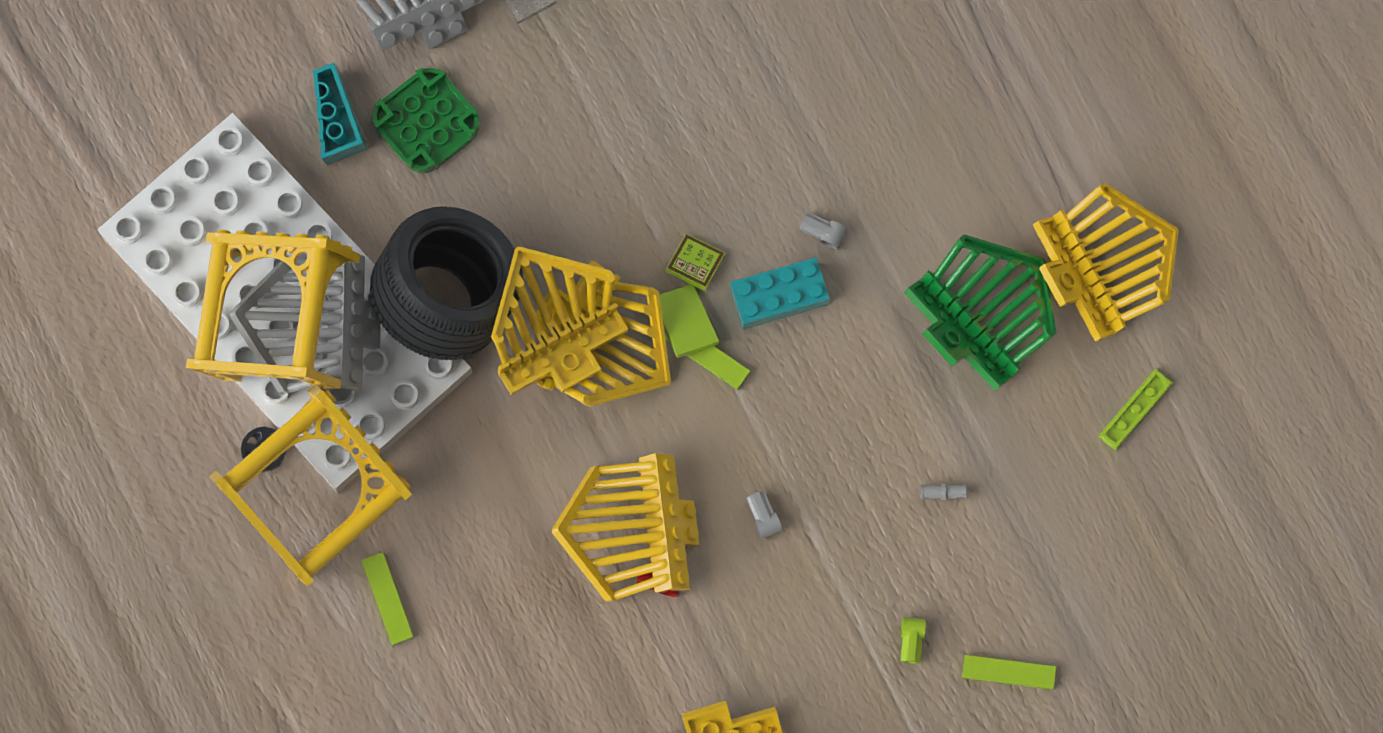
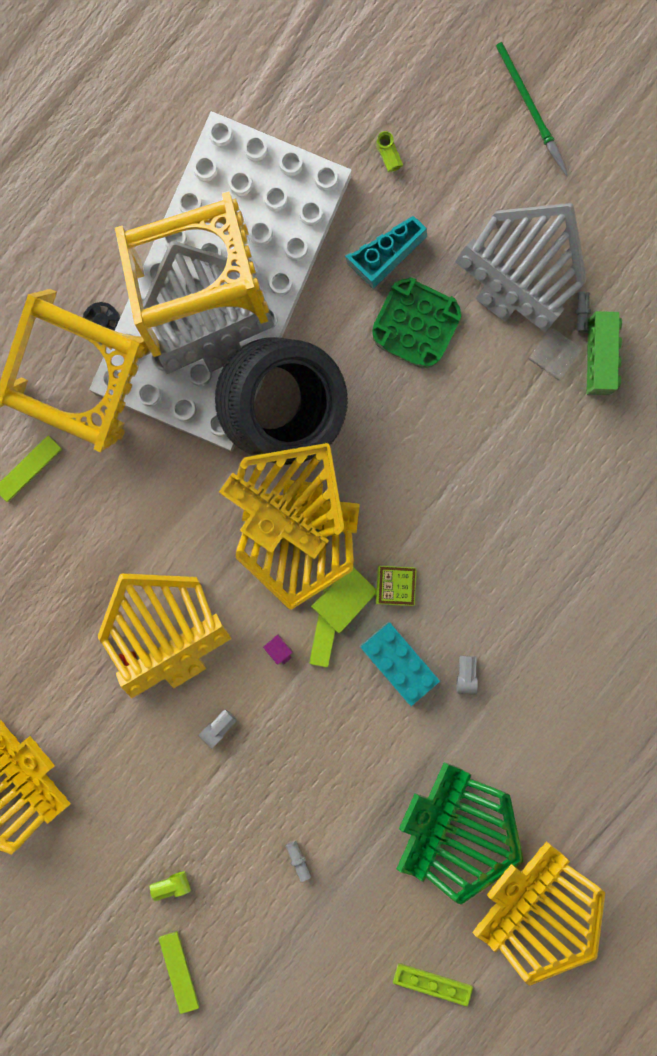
camera: 75 degrees right, 10 degrees up
none -> magenta brick [263,634,293,665]
none -> lime piece [376,131,403,173]

